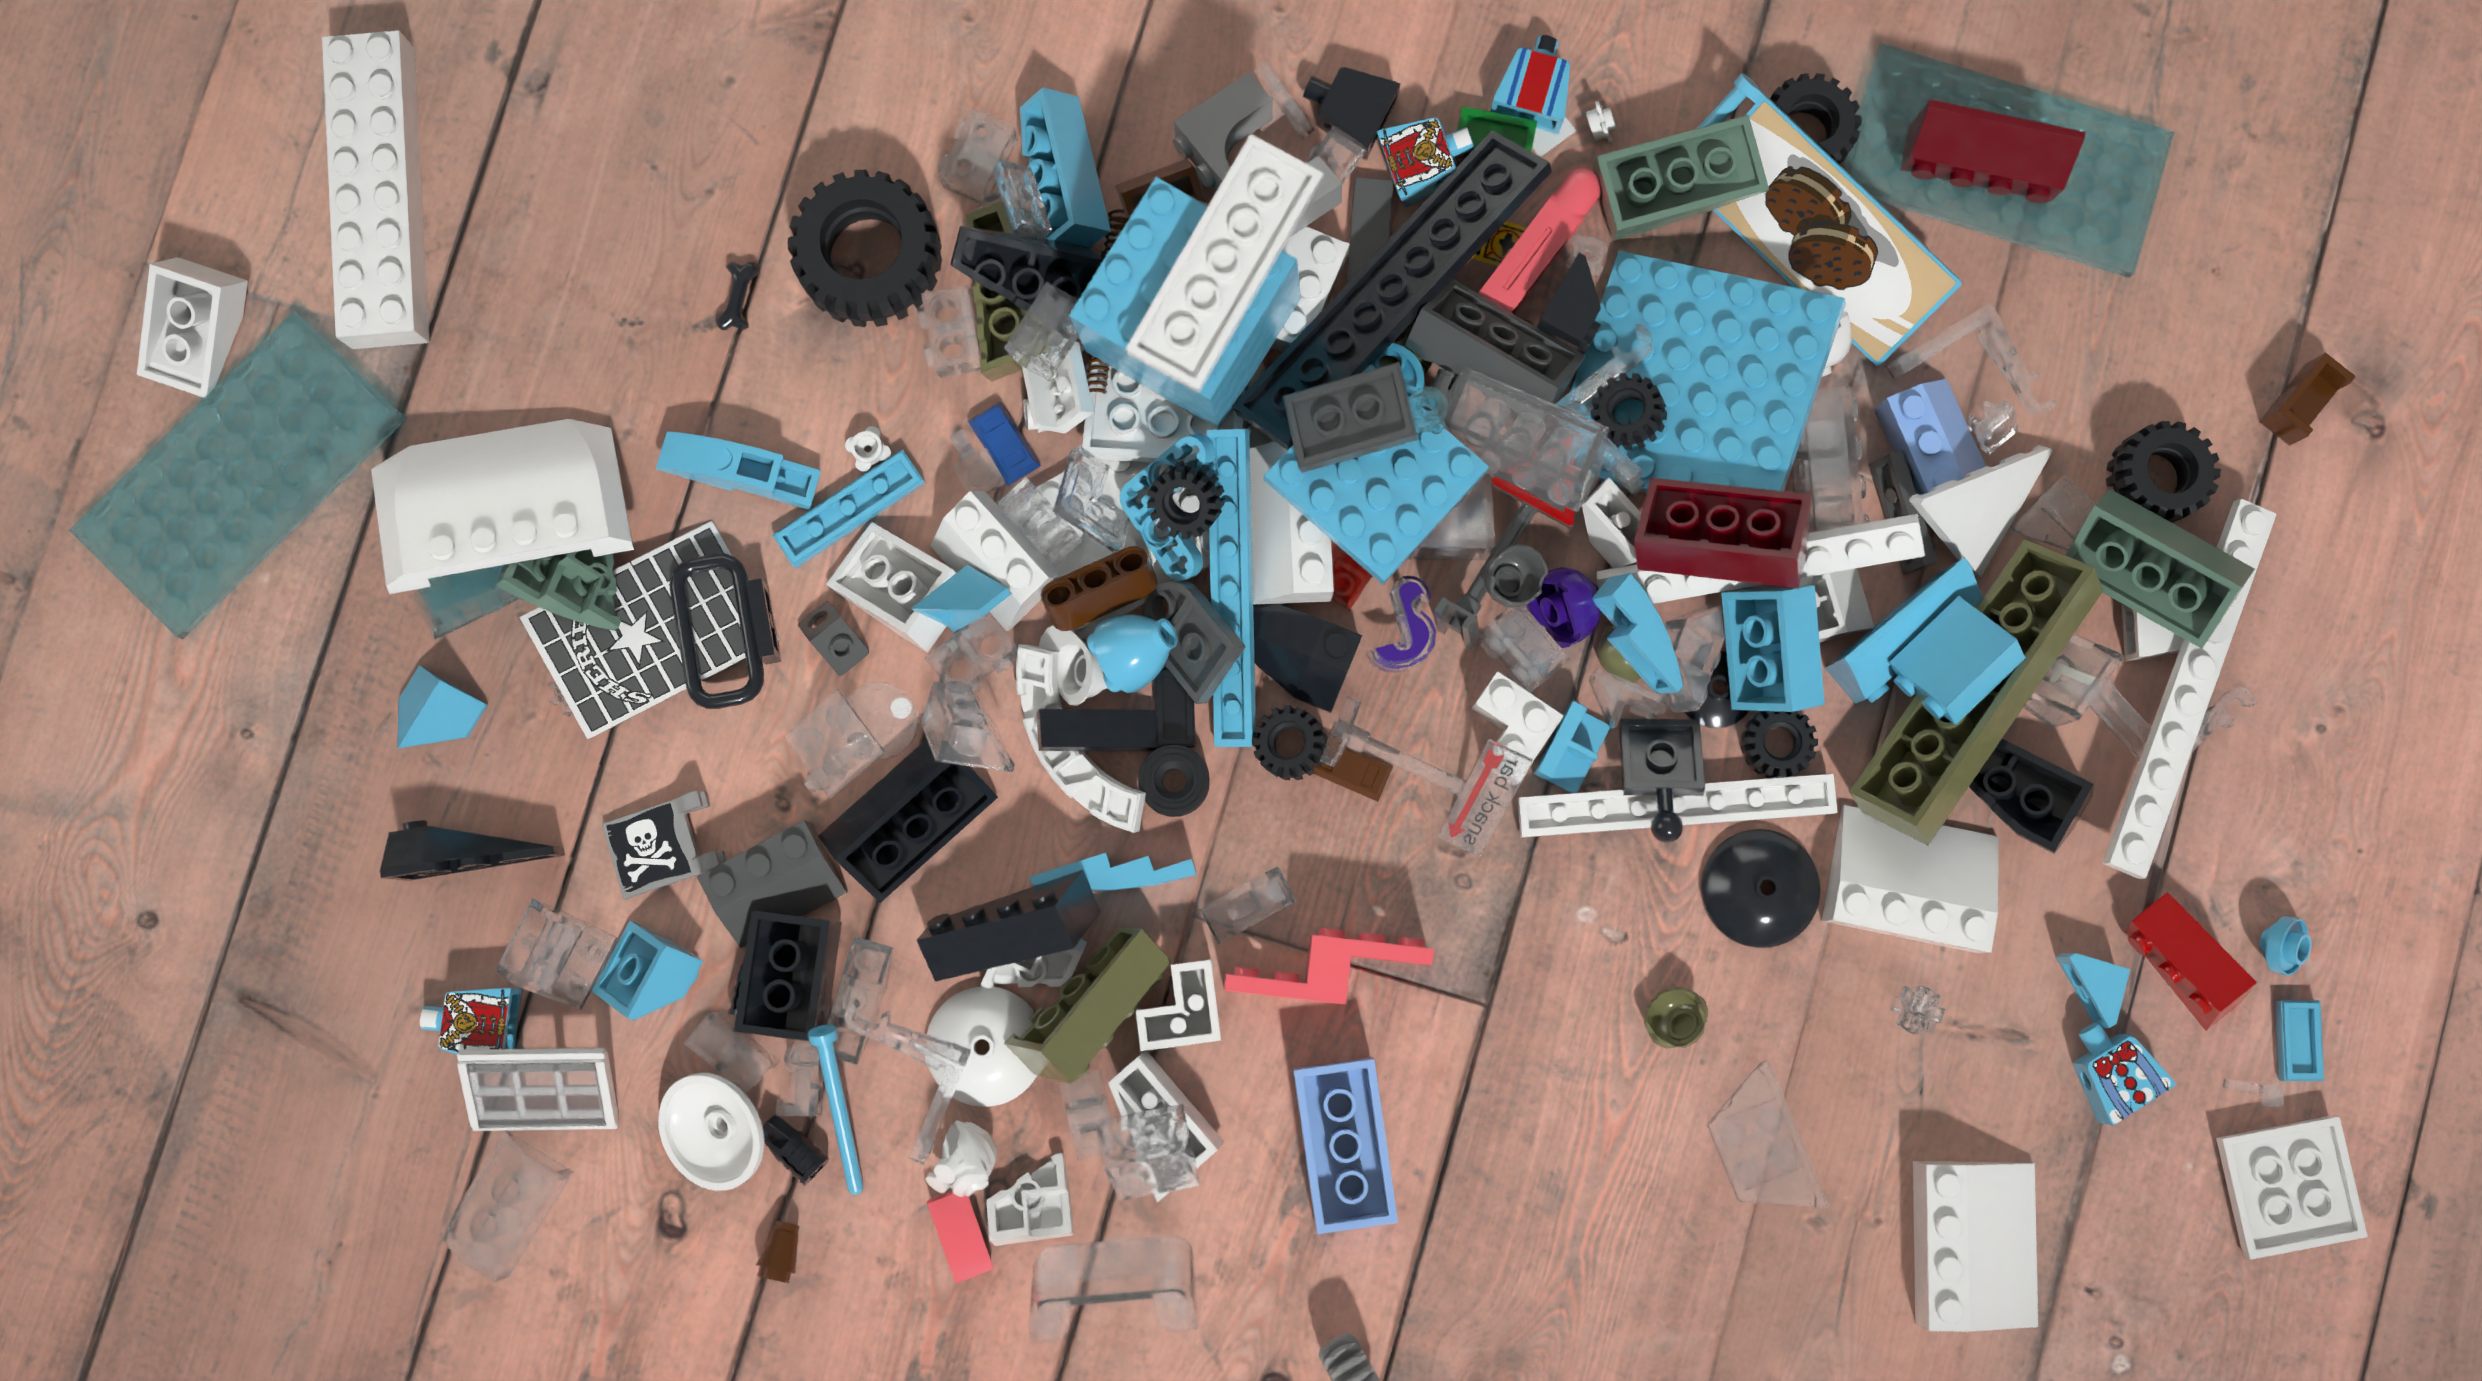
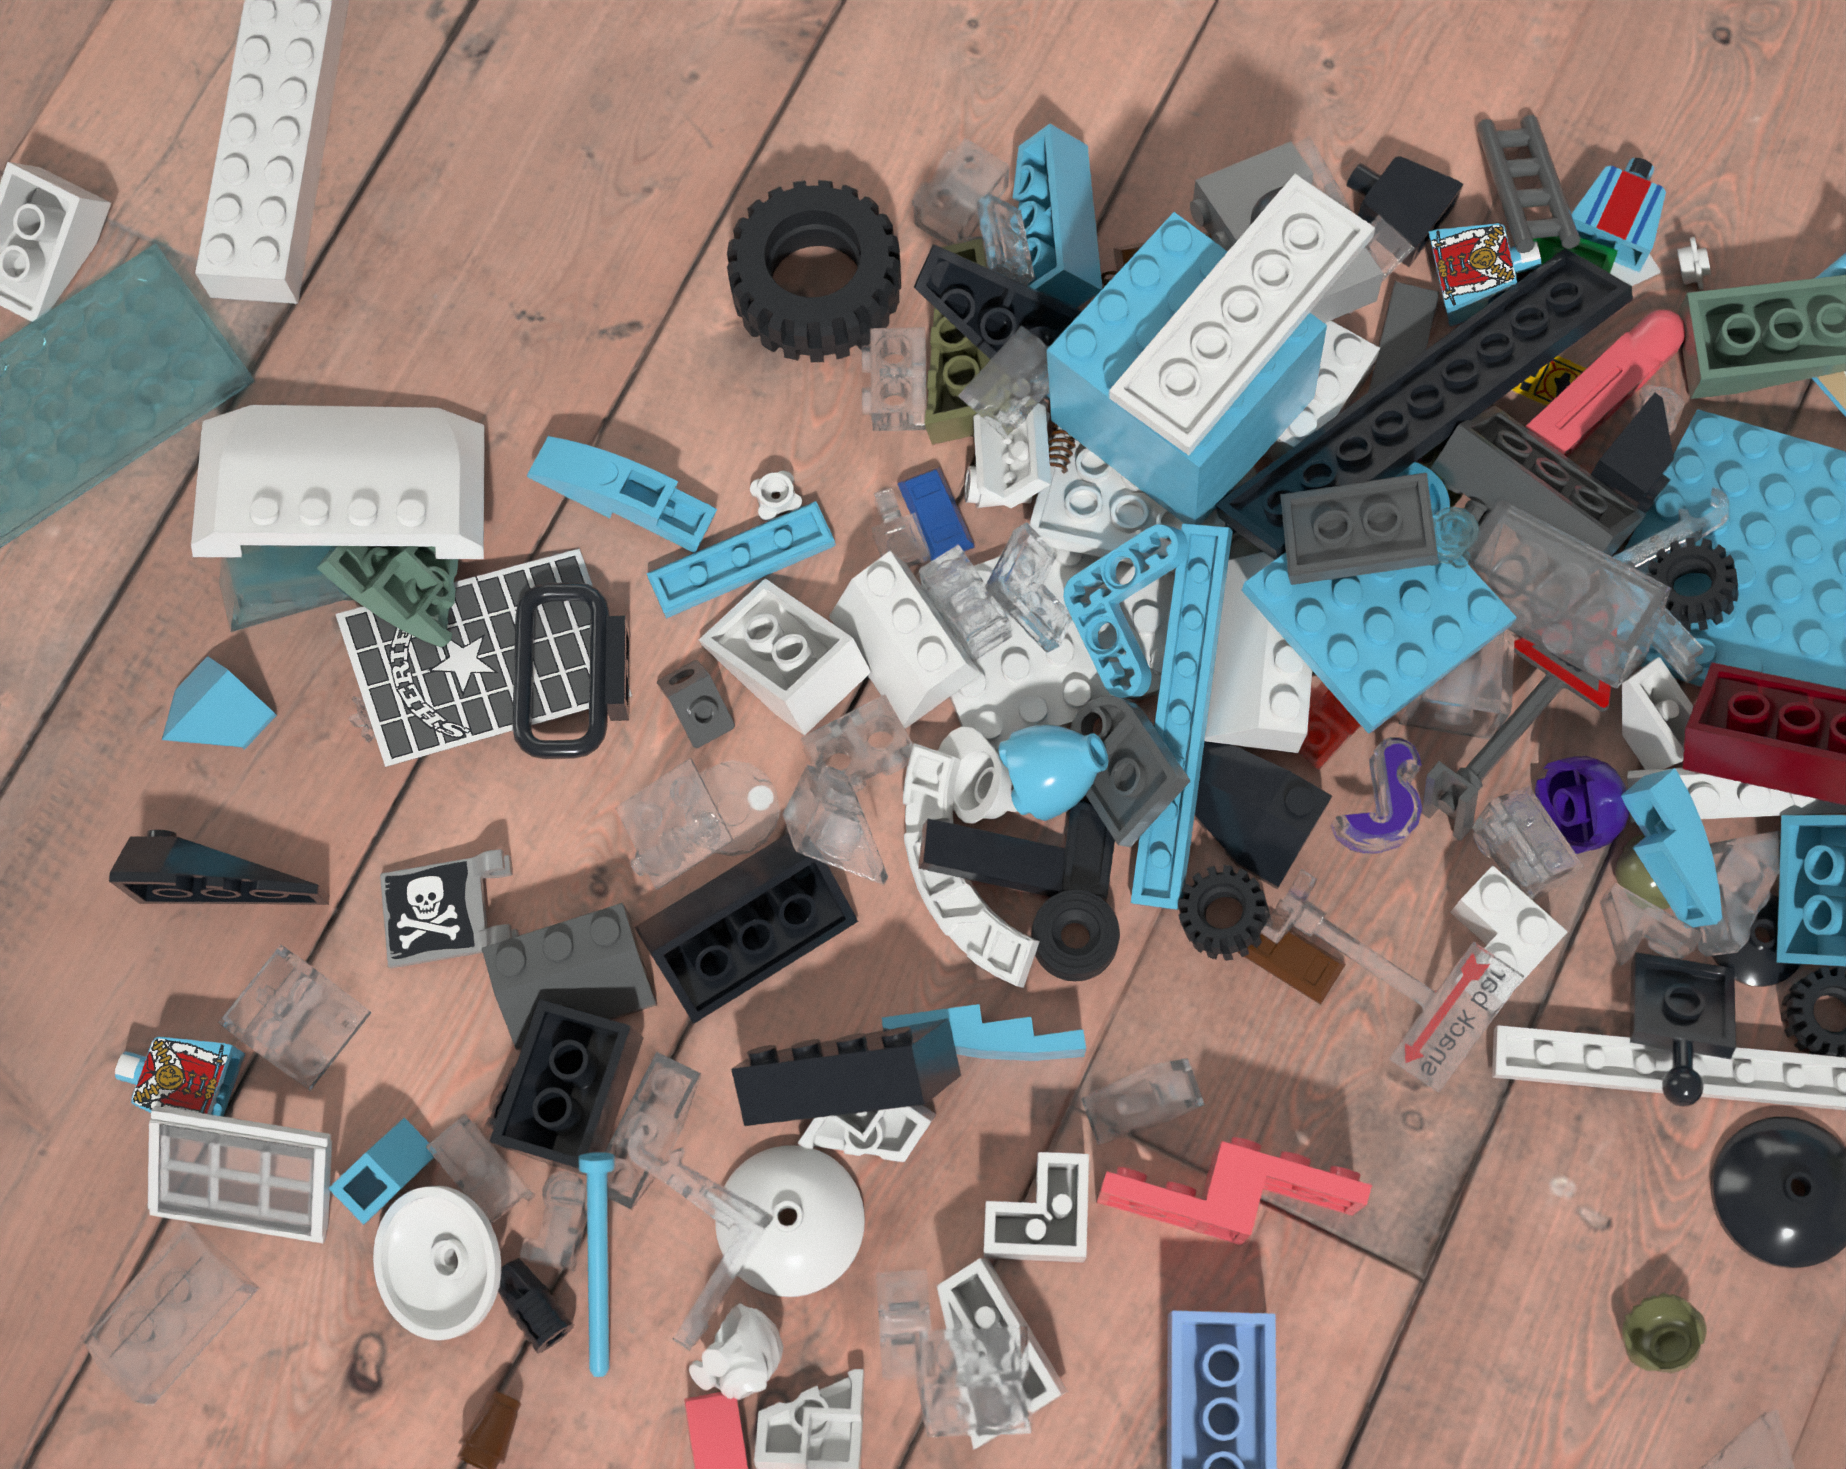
camera: 15 degrees right, 10 degrees down
medium azure slope [592,920,703,1020] -> none
black piece [715,261,759,331] -> none
medium azure slope [911,565,1011,633] -> none
olive wedge [1004,926,1171,1084] -> none
reddish brown beam [1041,546,1158,631] -> none
black tyre [1147,461,1225,539] -> none
dark grey hair [1485,544,1548,607] -> none
medium azure panel [1533,701,1610,794] -> none
none -> medium azure slope [328,1117,439,1225]
none -> dark grey bar [1477,115,1580,253]

